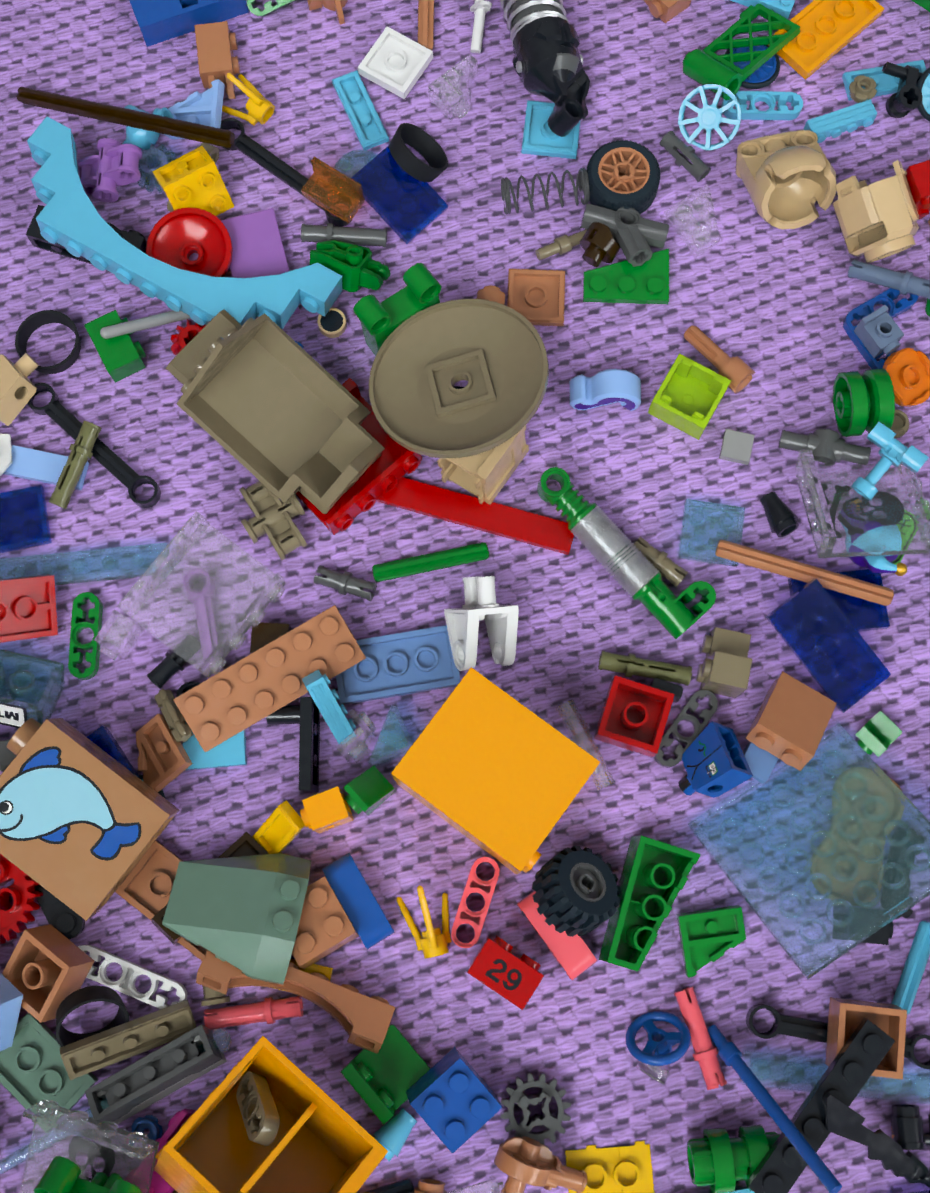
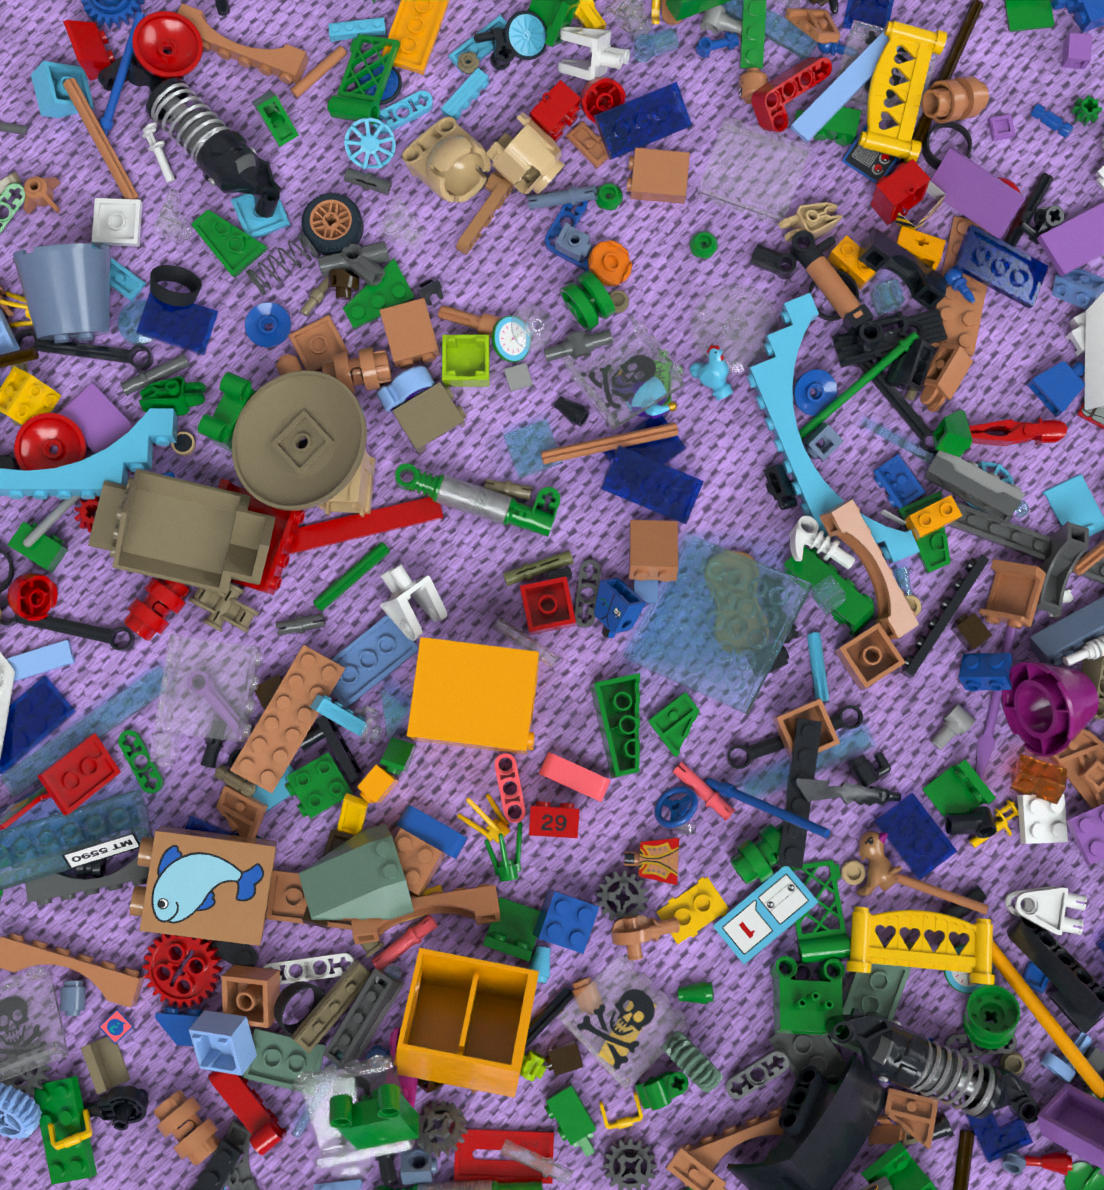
camera: 30 degrees left, 5 degrees up
olive pin [48,421,102,509] -> none
dark tan beam [236,1071,280,1146] -> none
clear orange panel [301,157,365,223] -> none
black wheel [532,846,621,937] -> none
dark tan brick [696,627,752,698] -> none
medium azure bar [851,422,929,501] -> none
bracket [855,711,902,757] -> none
none -> red cylinder [7,573,58,621]
none -> sand blue cone [13,243,111,343]
none -> red piece [124,577,189,641]
none -> green wing [191,210,269,278]
none -> blue dish [245,302,291,348]
none -> green arch [252,90,299,147]
none -> green brick [284,752,353,820]
none -> nougat piece [290,46,347,98]
none -> nougat piece [322,347,392,394]
none -> nougat brick [380,298,440,369]
none -> dark tan panel [392,382,467,454]
none -> black tile [414,276,443,306]
none -> medium nougat beam [456,171,514,255]
none -> green plant [484,822,523,882]
none -> piece [492,316,531,362]
none -> clear dish [511,304,554,351]
none -> torso [624,838,679,885]

